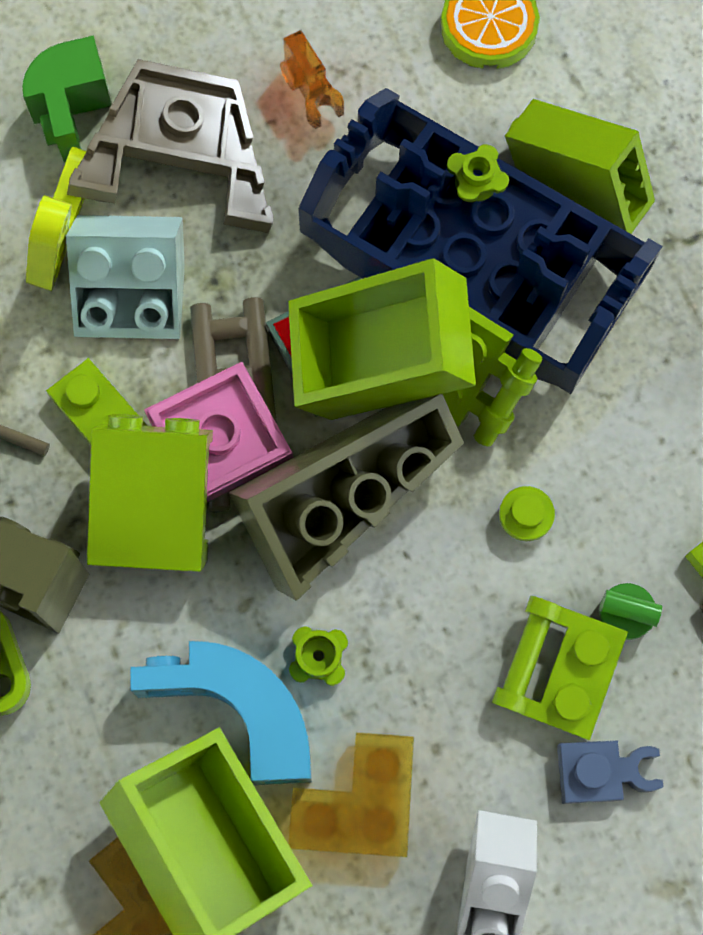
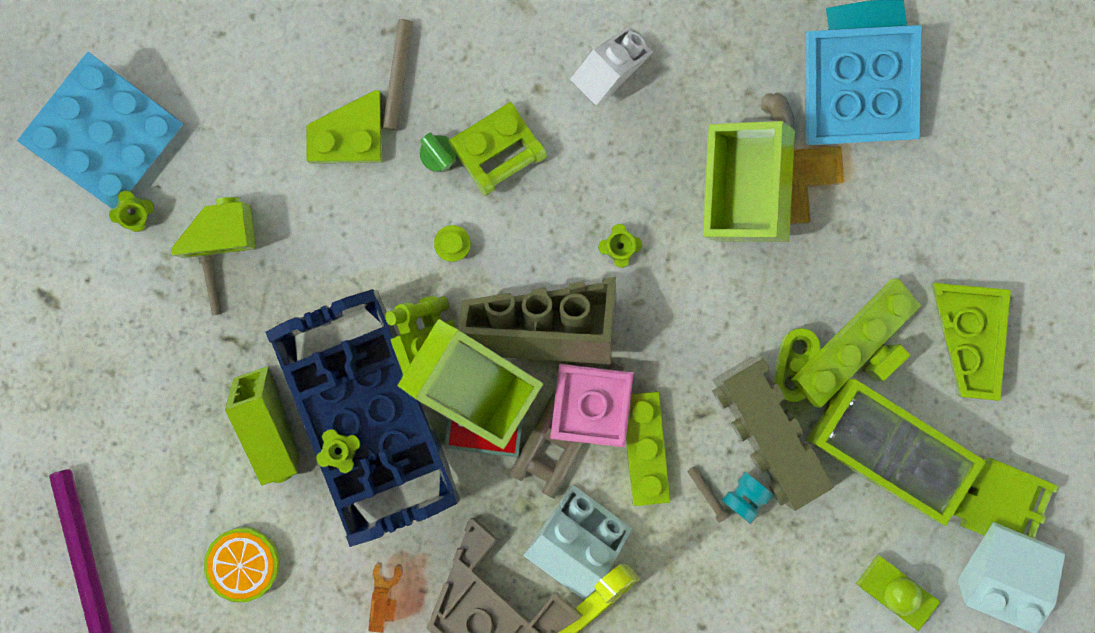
camera: 145 degrees left, 15 degrees up
lime panel [87,415,213,572] -> none
medium azure arch [130,641,312,785] -> none
clear yellow plate [288,732,414,858] -> none
sand blue plate [557,740,664,804] -> none

